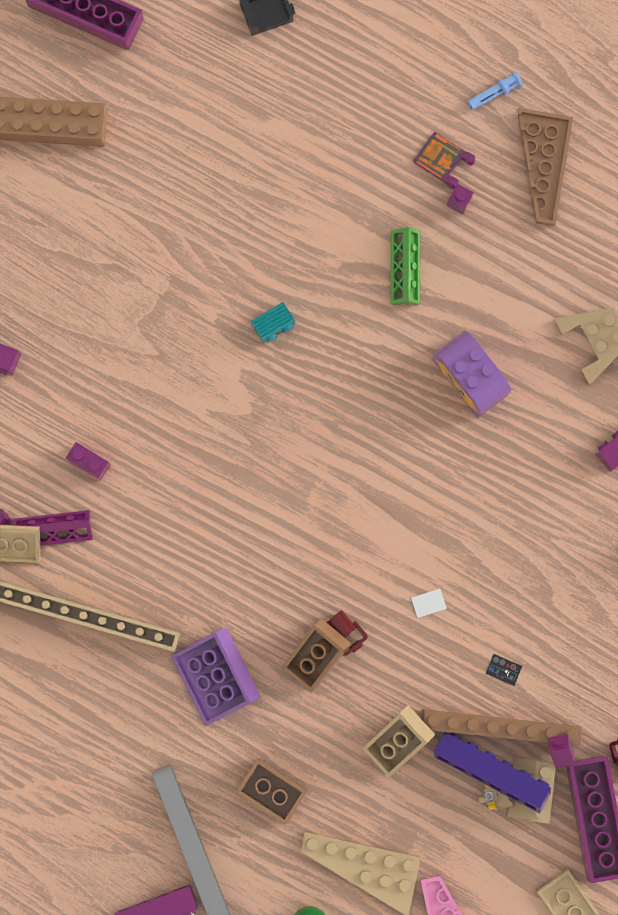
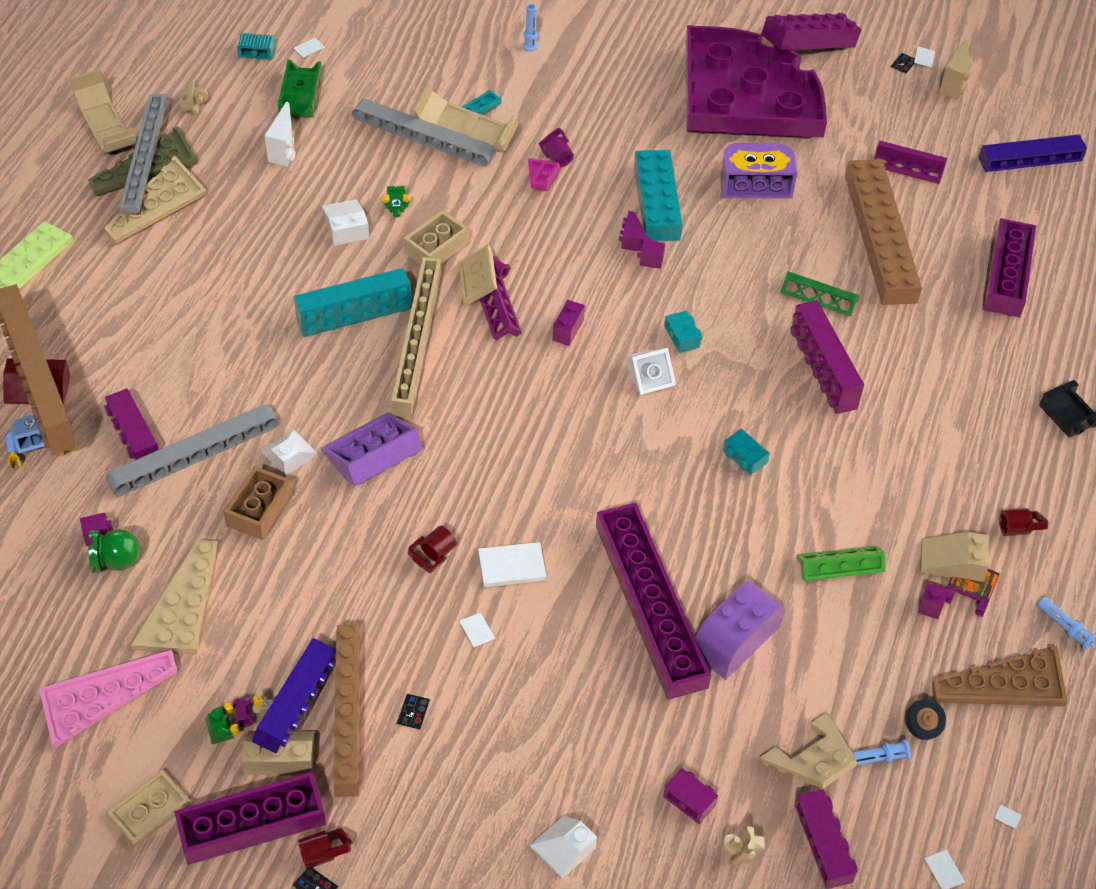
camera: 80 degrees right, 30 degrees down
medium nougat brick [281,619,352,693] -> none
tan brick [362,706,435,778] -> none
magenta brick [548,734,575,768] -> none
none -> green piece [205,702,239,745]
none -> magenta bush [232,698,255,727]
none -> white slope [261,429,318,476]
none -> teal brick [294,268,412,337]
none -> white tile [478,542,547,588]
none -> magenta brick [596,503,711,700]
none -> white slope [625,348,676,395]
none -> teal brick [664,310,703,354]
none -> green fence [781,271,860,316]
none -> magenta brick [790,300,864,414]
none -> light blue pin [852,739,911,765]
none -> black wheel [905,699,946,740]
none -> tan slope [920,532,989,582]
none -> dark red piece [999,508,1048,536]

